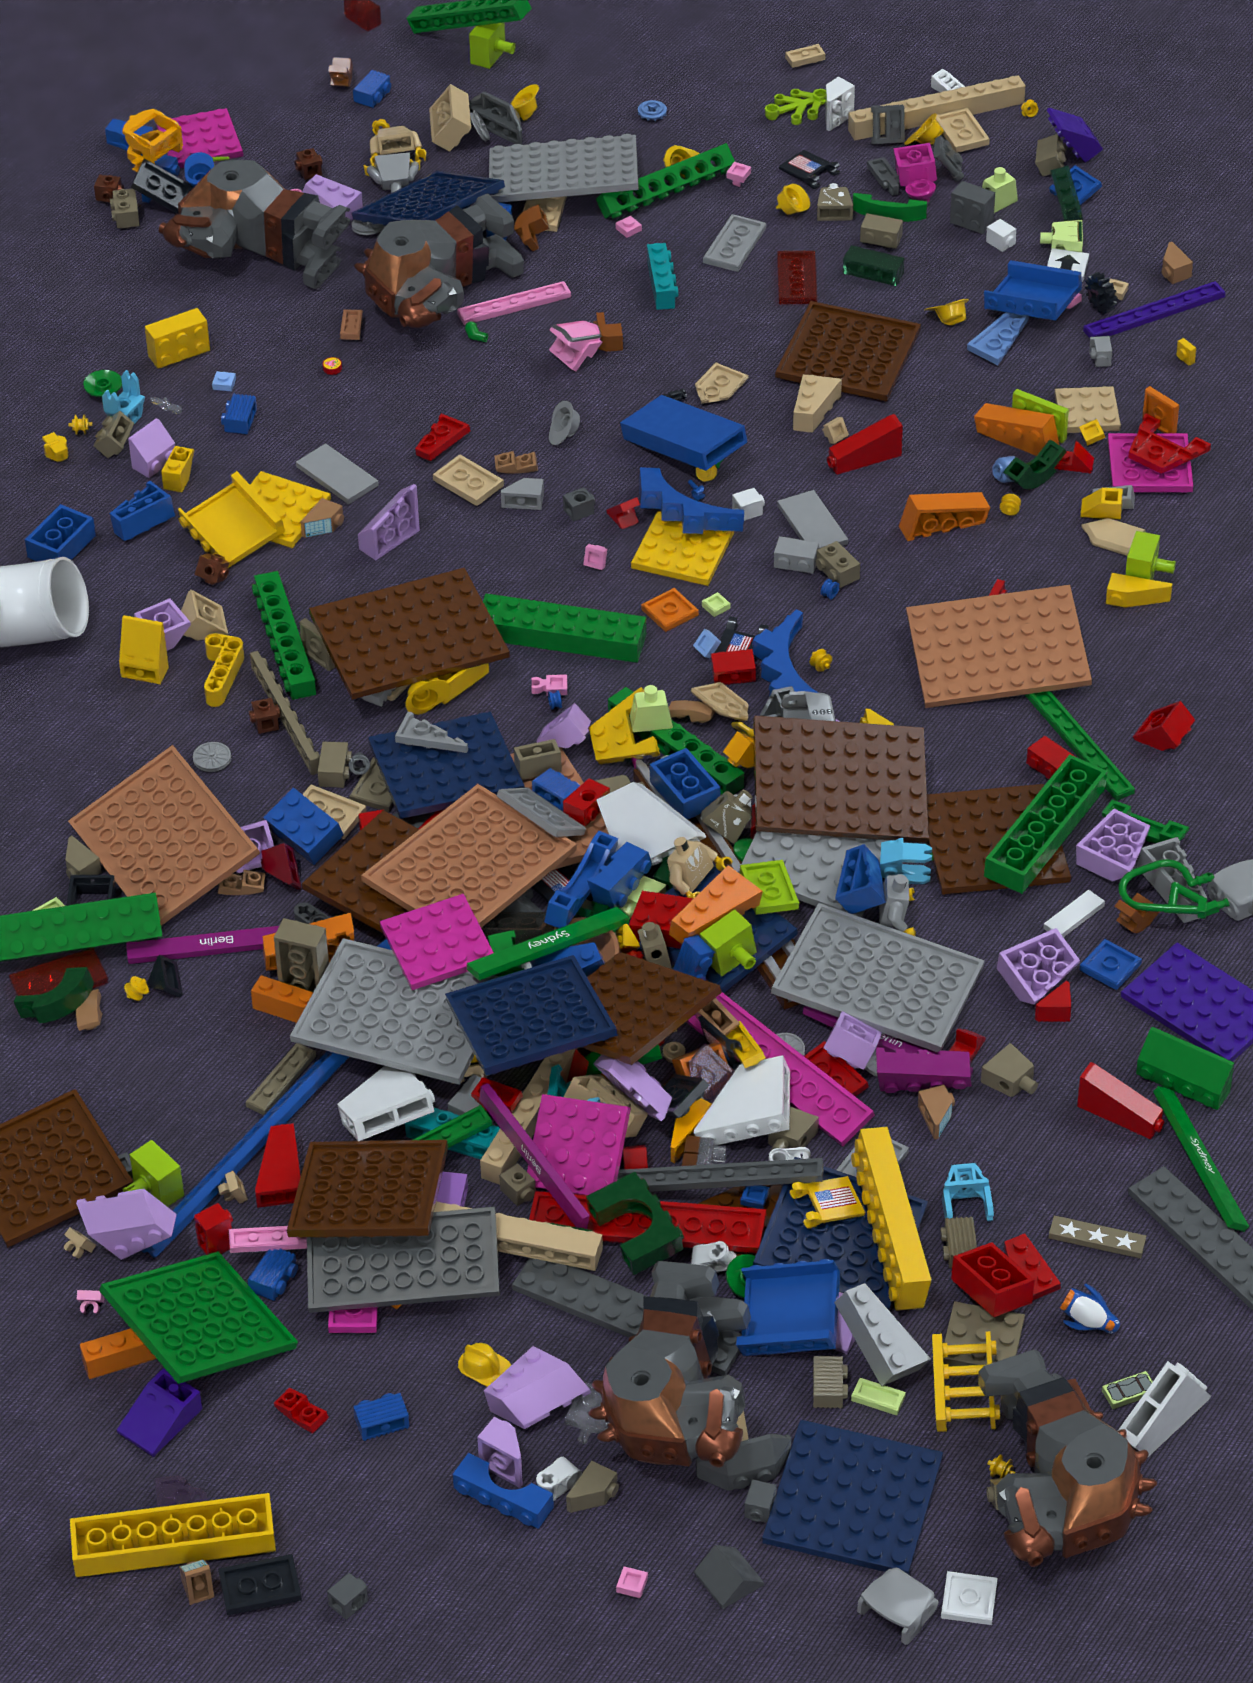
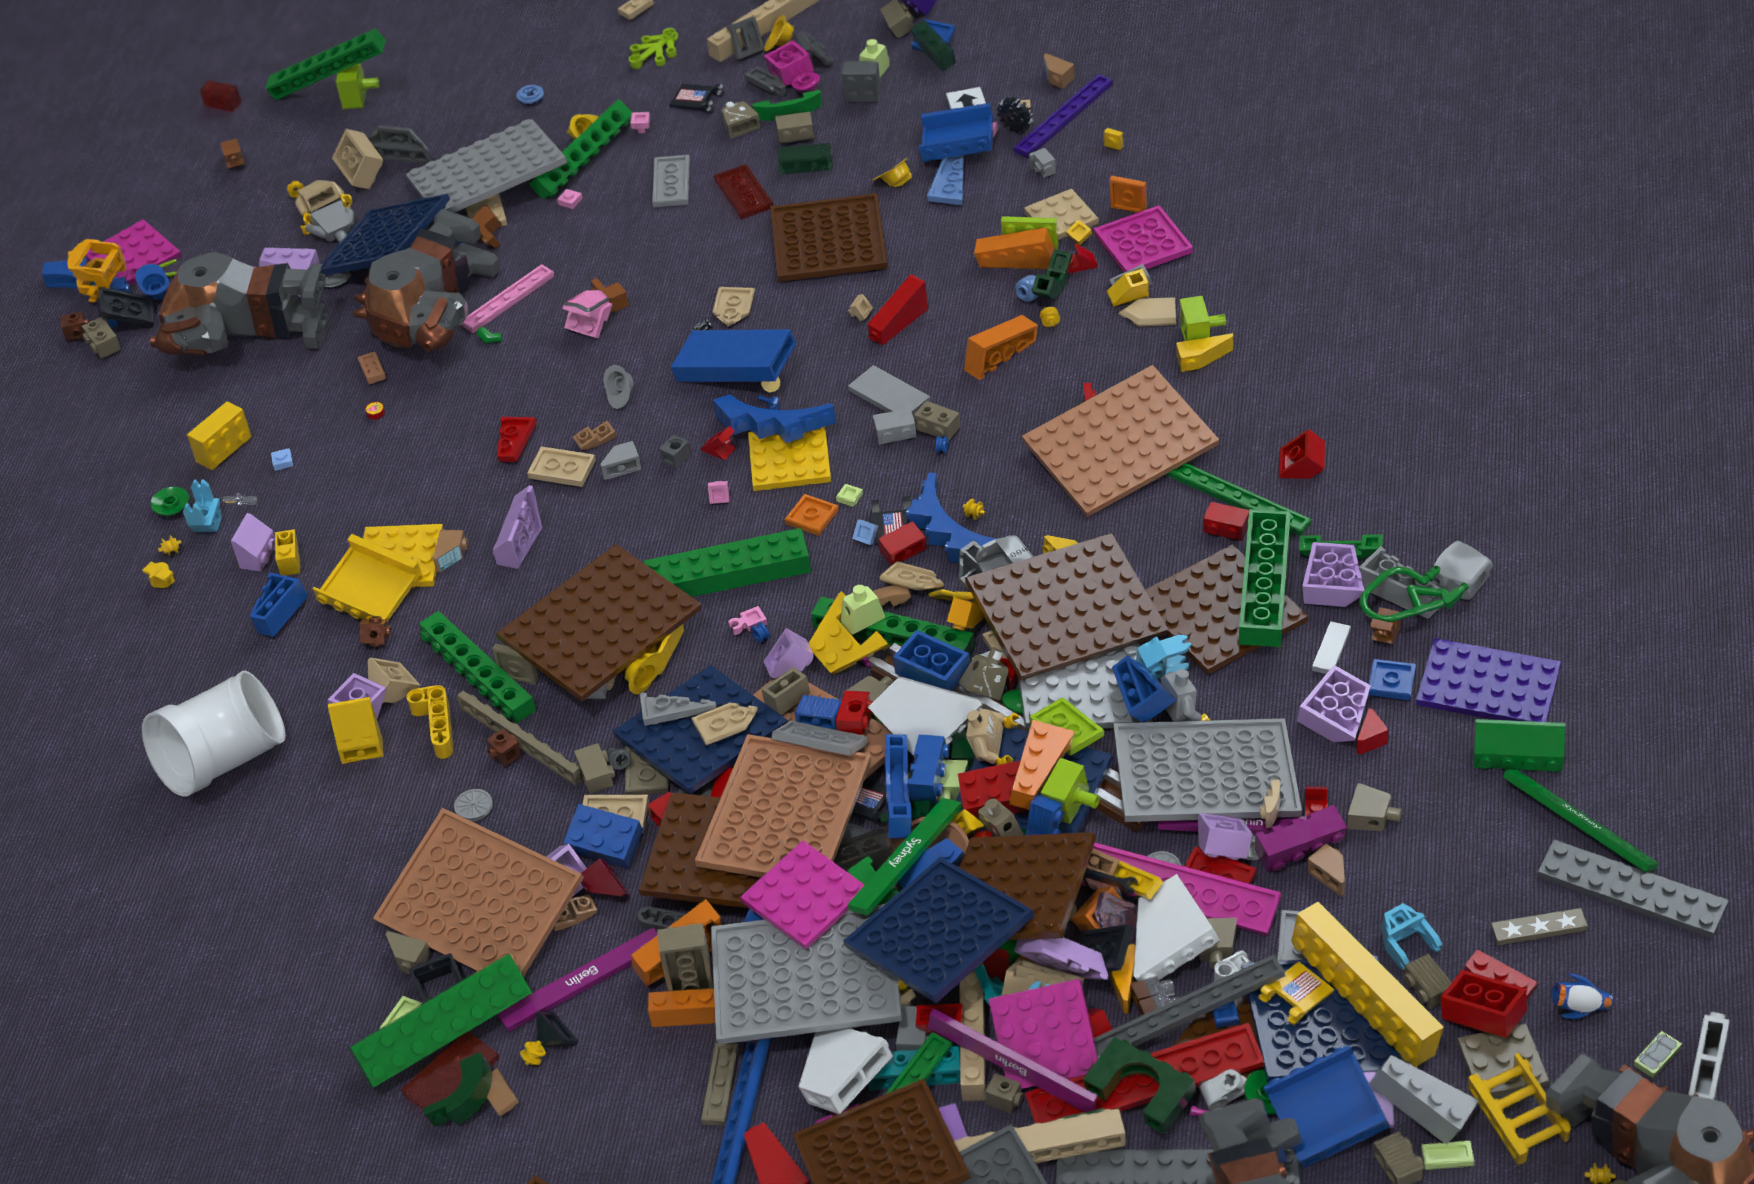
camera: 20 degrees left, 0 degrees up
blue brick [25,504,96,561] -> none
dark tan brick [93,411,134,458] -> none
blue brick [221,393,257,434] -> none
copper brick [294,148,323,180] -> none
light grey tile [296,443,379,504] -> none
blue brick [353,69,391,108] -> none
light grey wheel [470,110,490,142] -> none
yellow piece [511,84,539,120] -> none
teal brick [647,243,678,310] -> none
white brick [732,488,765,521] -> none
yellow piece [776,184,810,215] -> none
tan wedge [793,374,842,432] -> none
white slope [825,77,855,131] -> none
tan plate [936,108,990,153] -> none
white brick [986,219,1016,252] -> none
yellowish green torso [1040,220,1083,252] -> none
red slope [1077,1062,1164,1139] -> none
red wing [1128,413,1211,474] -> none
none -> tan tile [692,703,758,746]
none -> tan slope [1260,780,1280,828]

